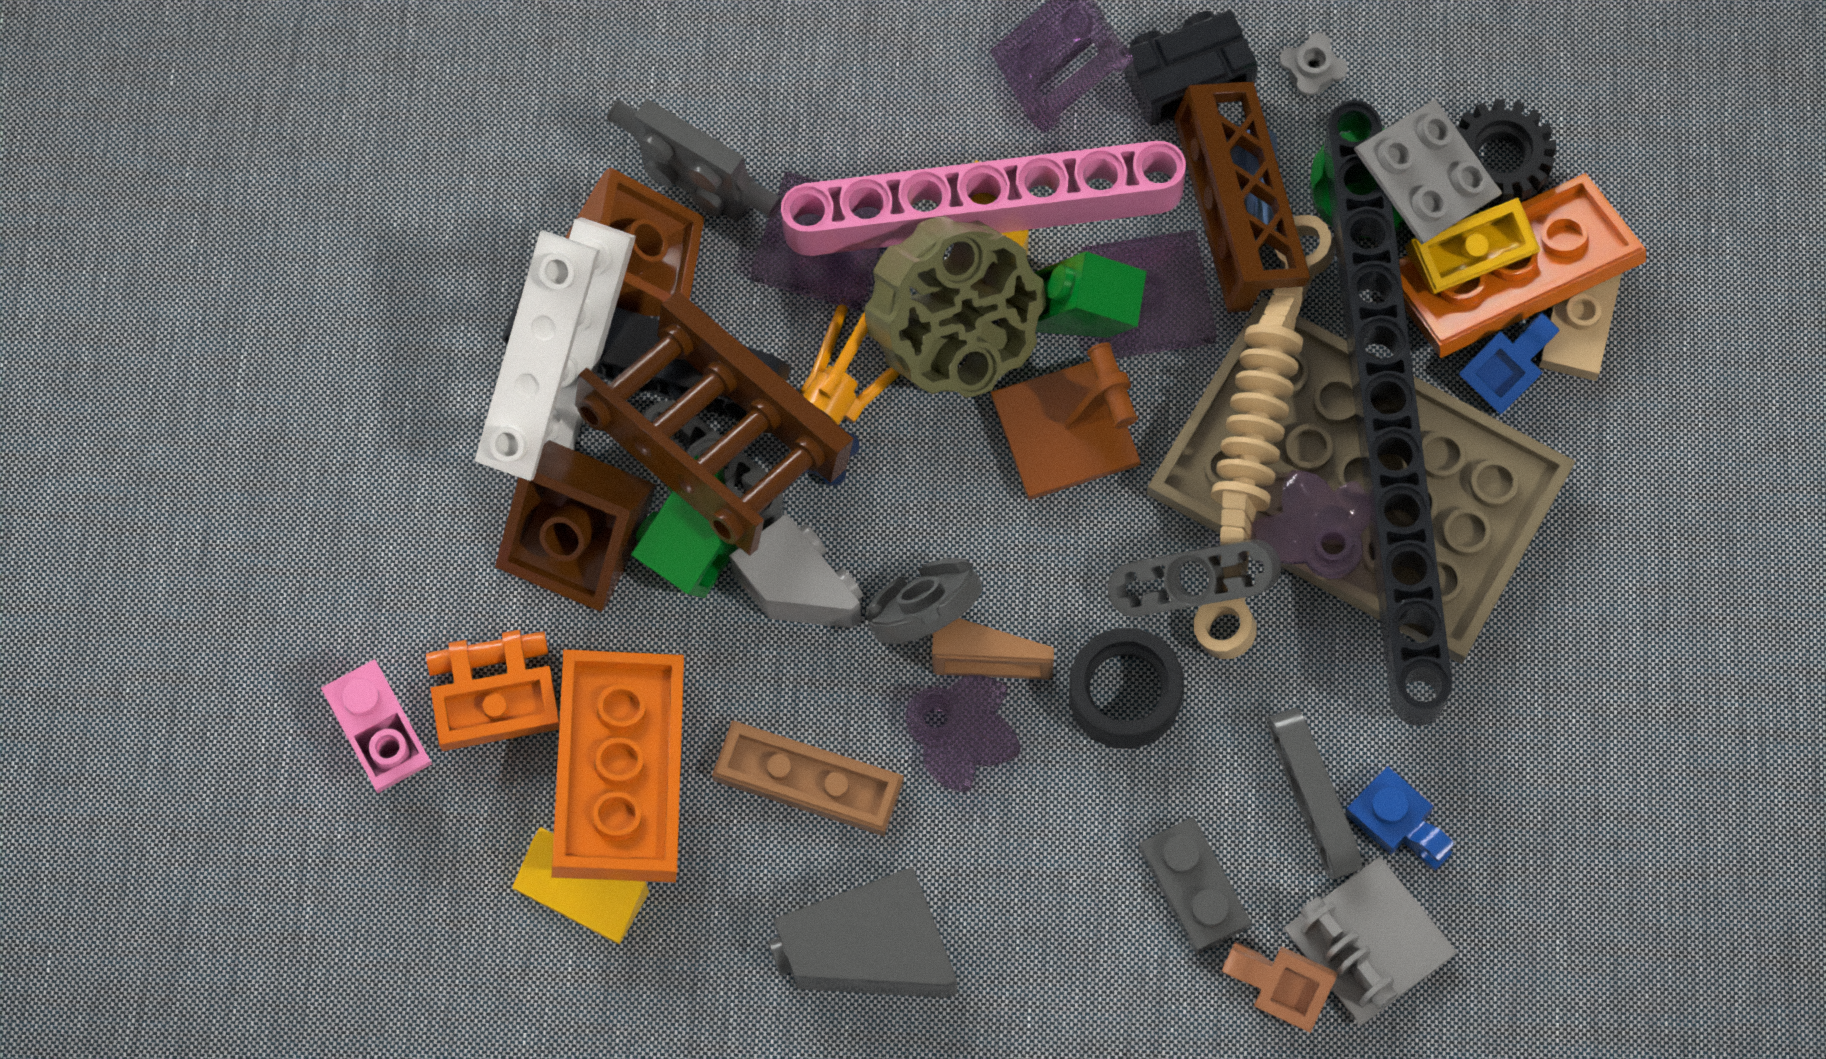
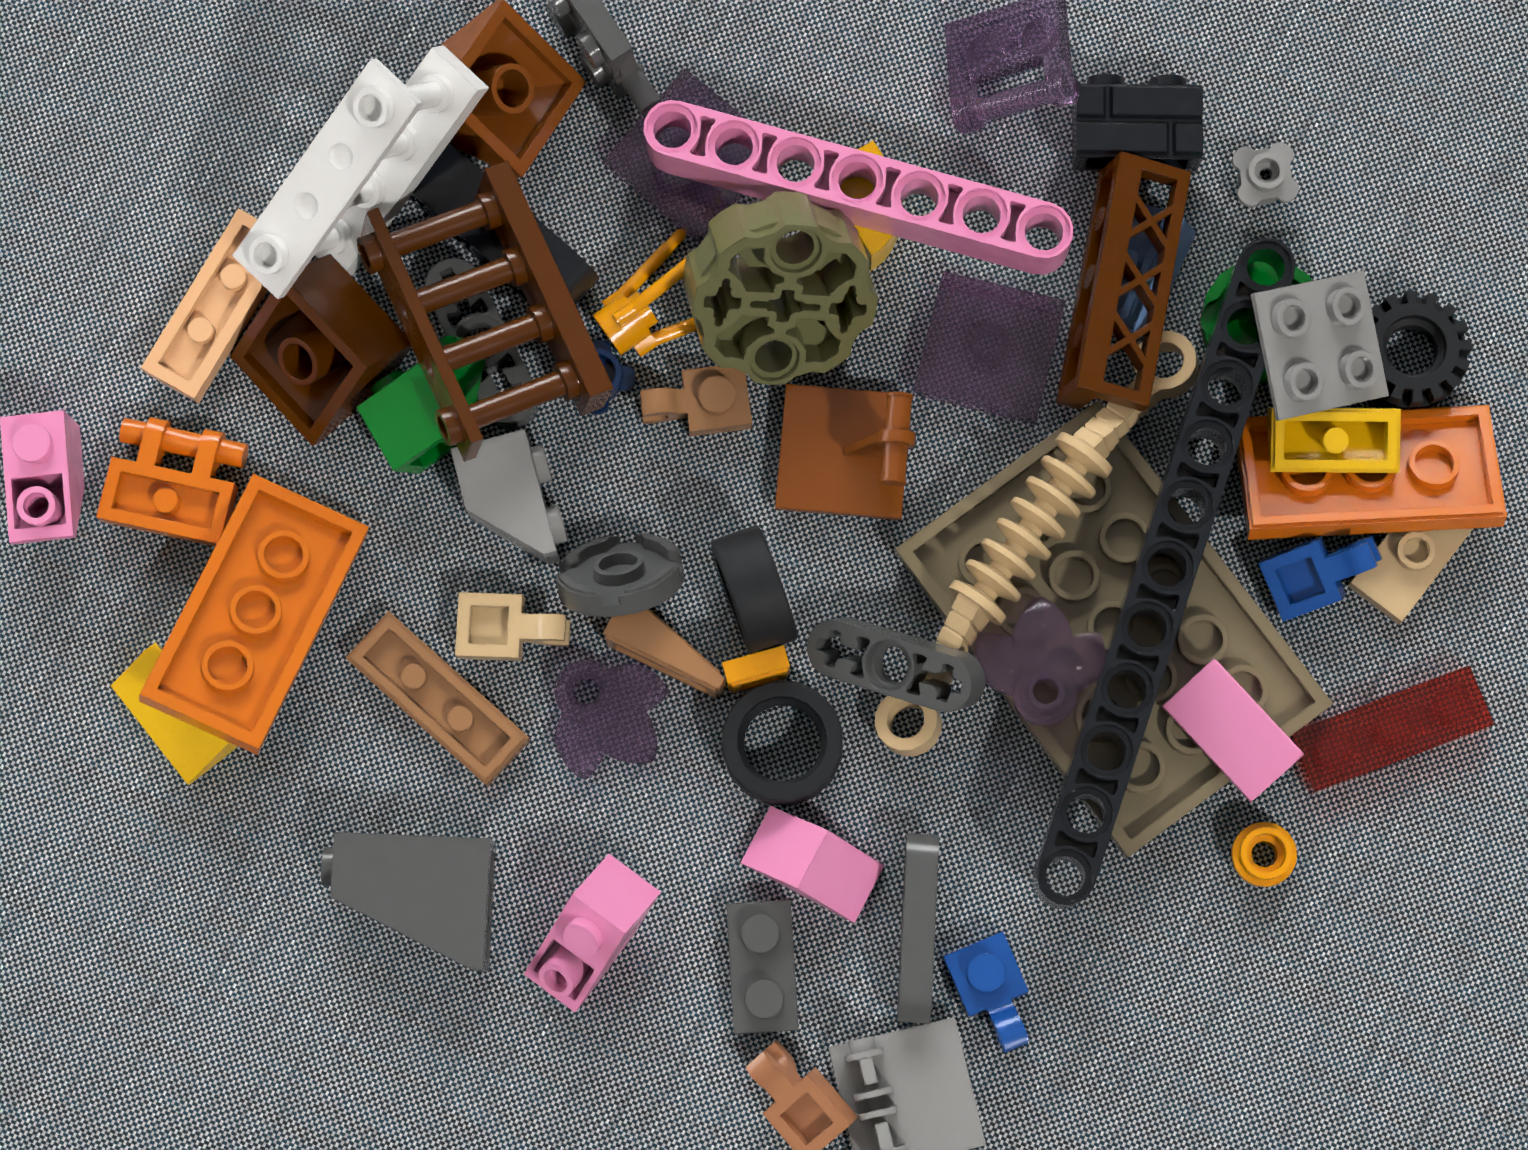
camera: 25 degrees right, 10 degrees up
green slope [1033,251,1147,338] -> none
none -> light nougat plate [141,208,268,404]
none -> tan plate [455,592,571,661]
none -> bright pink slope [524,854,661,1012]
none -> medium nougat plate [640,366,752,437]
none -> black tyre [711,525,798,655]
none -> light orange tile [722,645,790,693]
none -> bright pink slope [741,806,884,924]
none -> bright pink slope [1162,659,1303,803]
none -> light orange plate [1231,822,1297,887]
none -> clear red plate [1289,665,1494,795]

